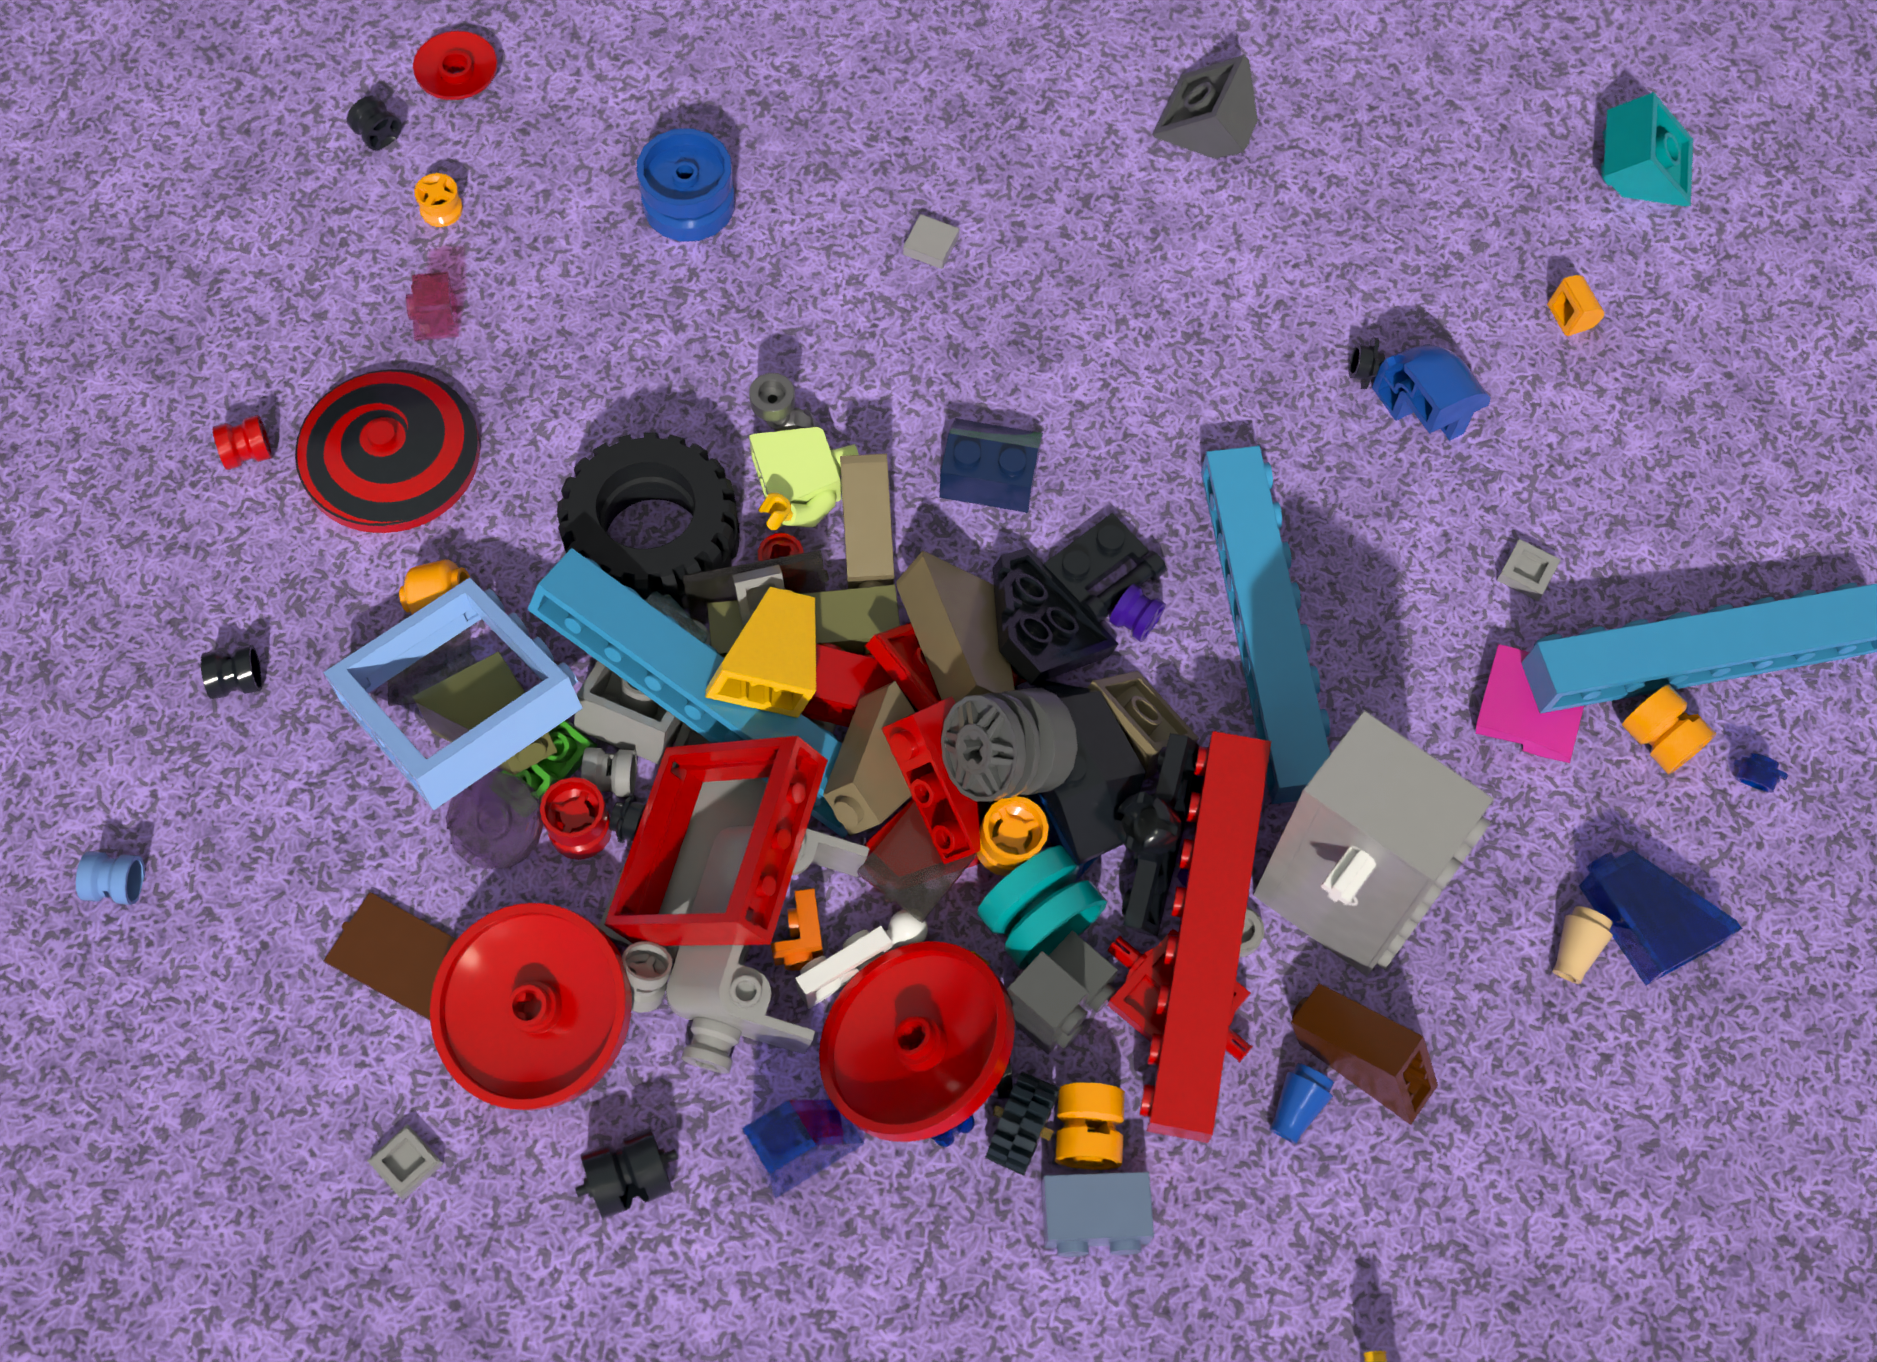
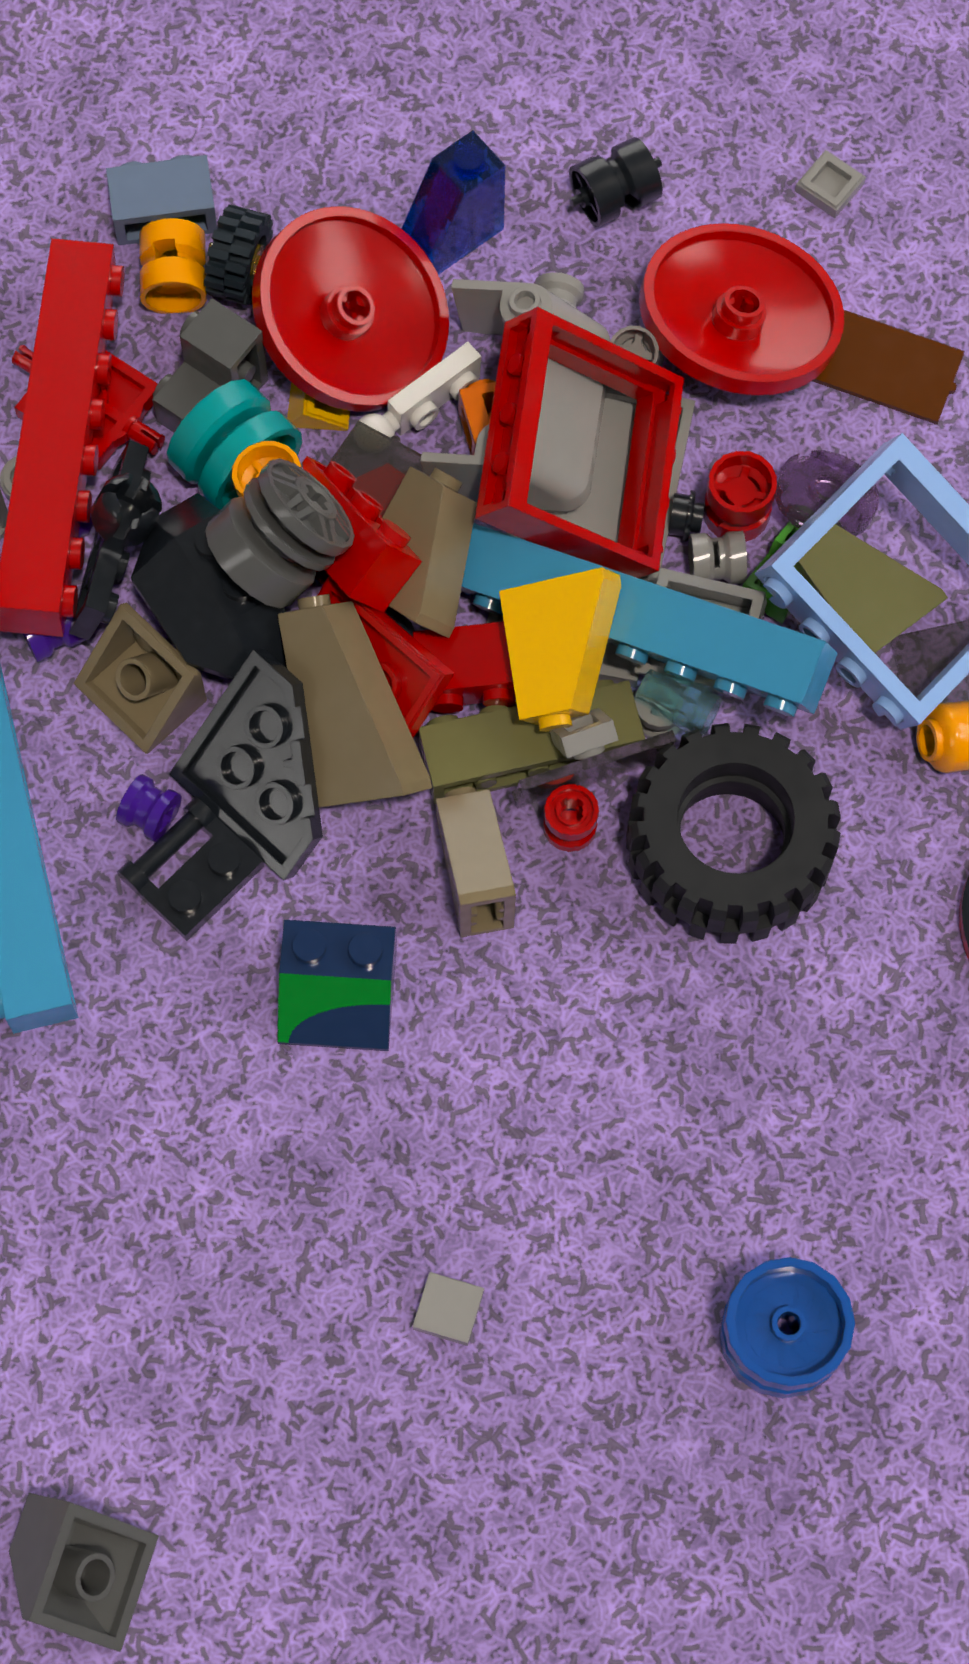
camera: 175 degrees right, 5 degrees up
yellowish green torso [749,373,859,530] -> none

